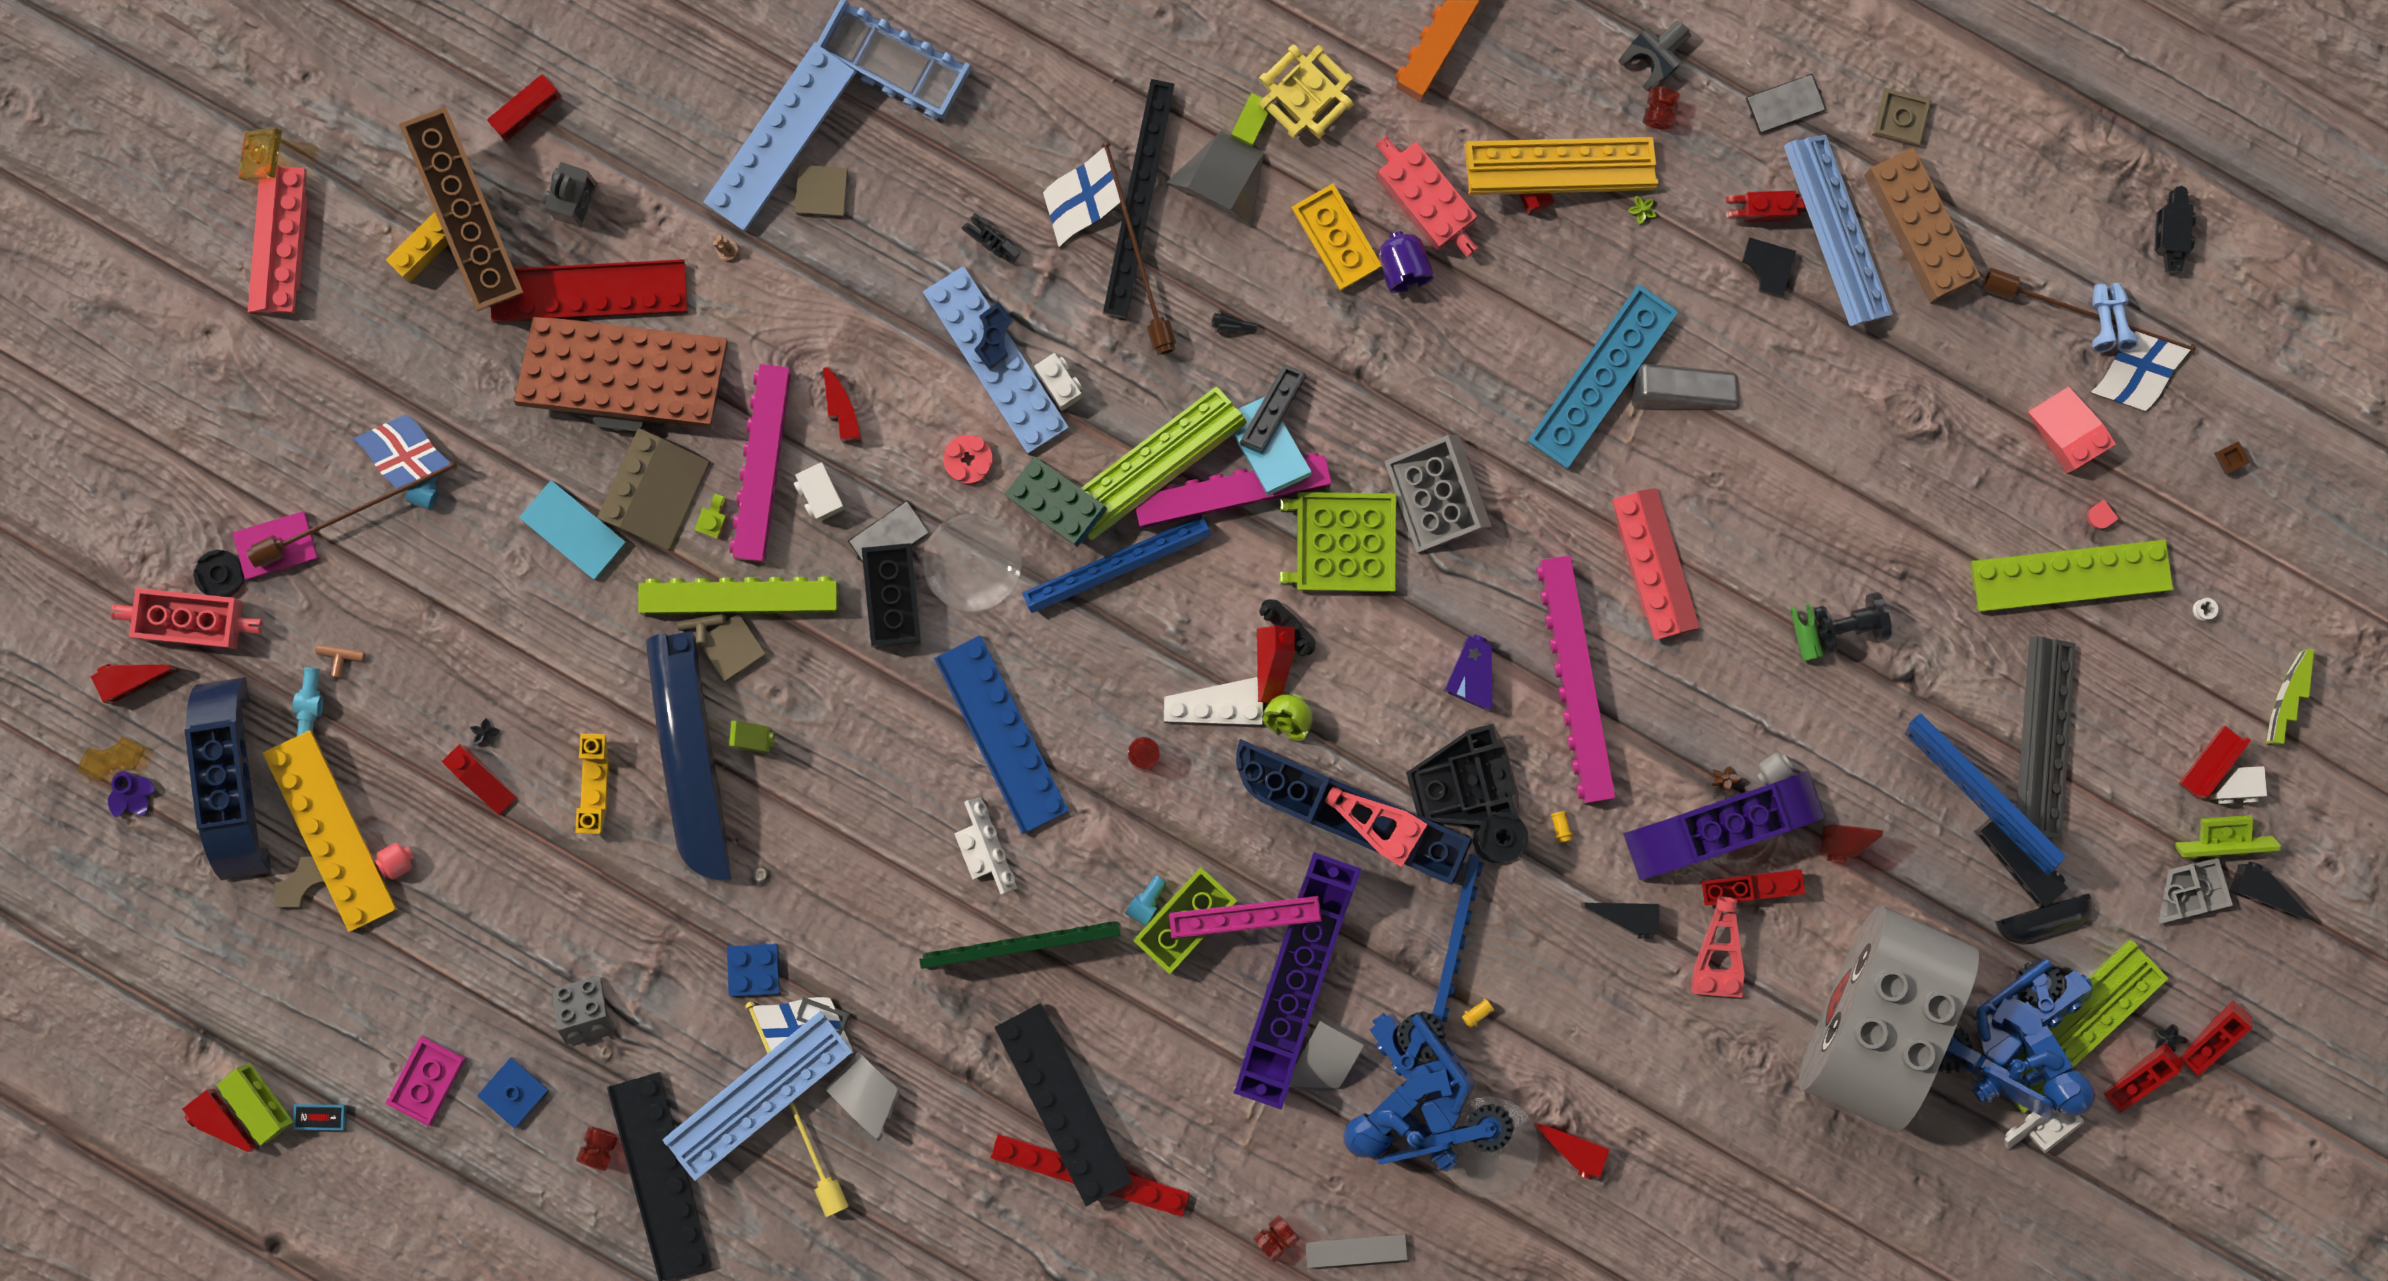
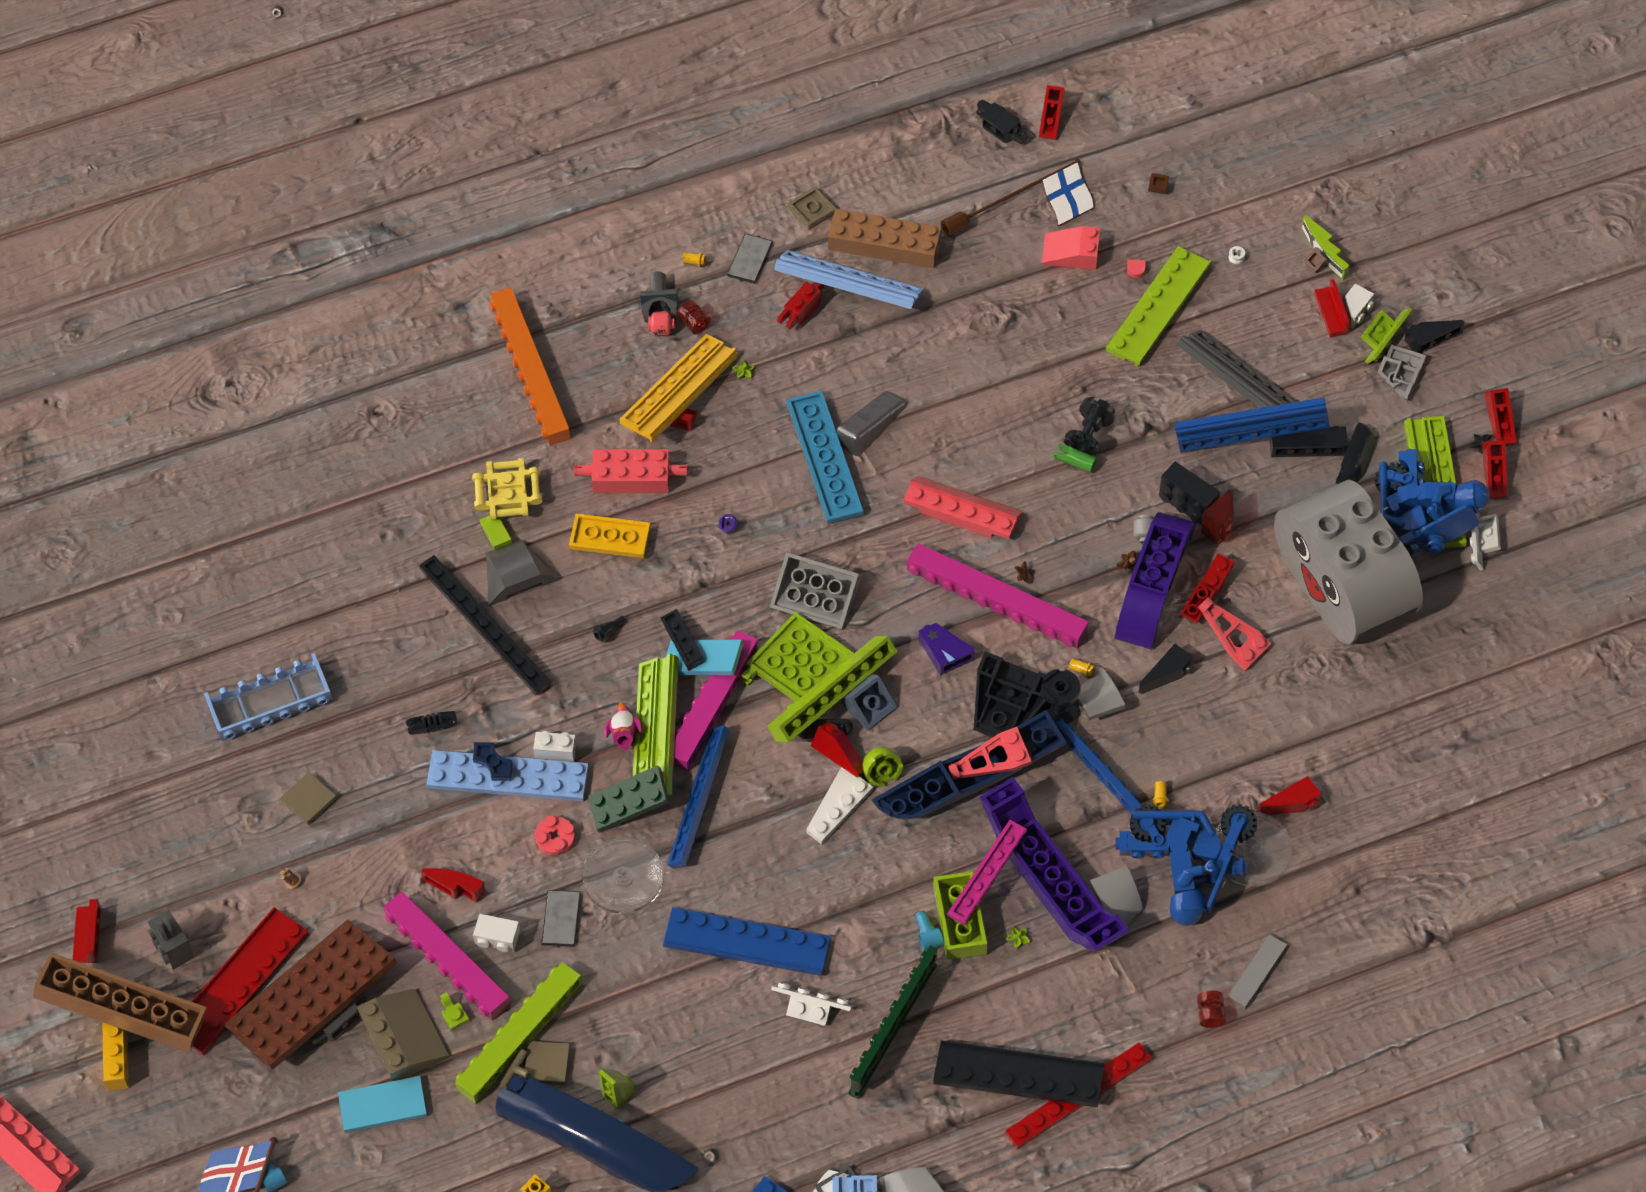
camera: 45 degrees left, 25 degrees down
light blue plate [704,42,856,232] -> none
black brick [861,543,921,648] -> none
flag [1043,142,1176,355] -> none
clear red wheel [1128,737,1160,771] -> none
dark purple cylinder [1379,231,1434,293] -> none
black tile [1742,237,1796,298] -> none
light blue piece [2092,283,2139,352] -> none
none -> dark pink animal [604,702,642,750]
none -> coral head [648,312,675,336]
none -> yellow pin [682,252,706,267]
none -> dark purple tile [719,514,739,534]
none -> lime brick [767,636,897,743]
none -> sand blue slope [841,674,897,730]
none -> lime plant [1005,926,1030,949]
none -> reddish brown plant [1015,561,1034,584]
none -> red slope [1039,85,1065,140]
none -> light grey slope [1076,667,1125,720]
none -> black brick [1159,461,1221,527]
none -> reddish brown plate [1304,247,1329,273]

